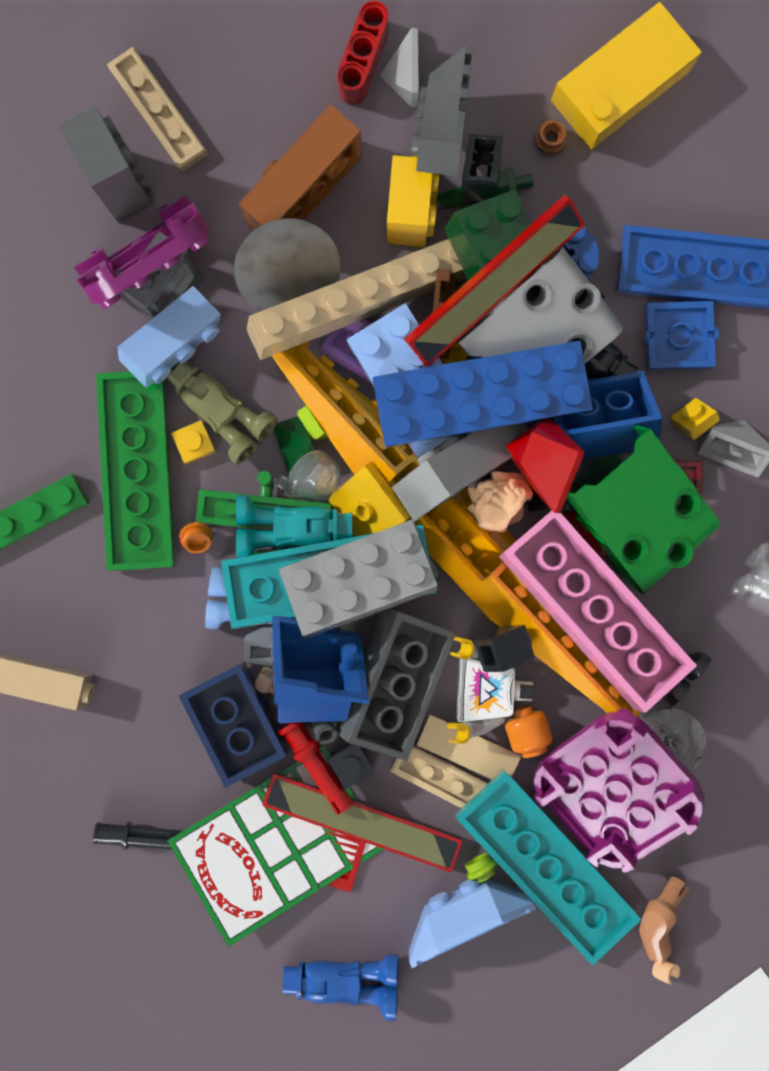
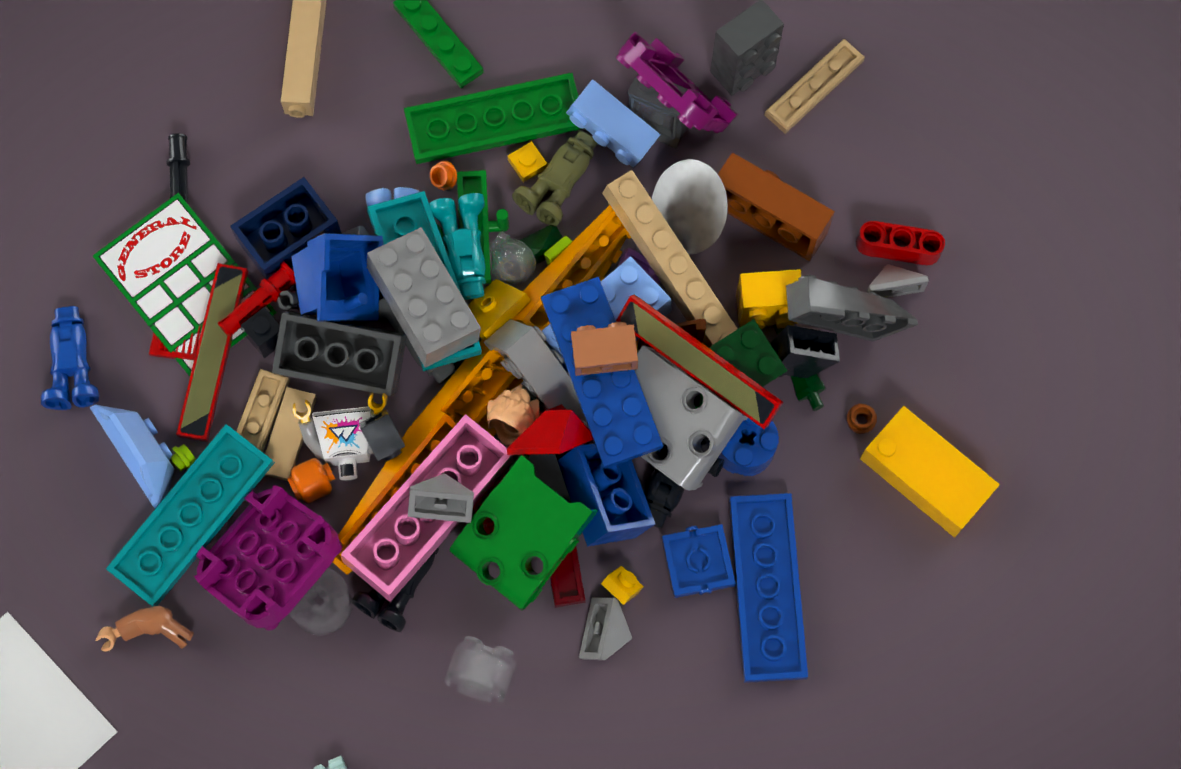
camera: 75 degrees right, 15 degrees down
none -> light grey slope [408,473,474,523]
none -> nougat brick [571,322,638,376]

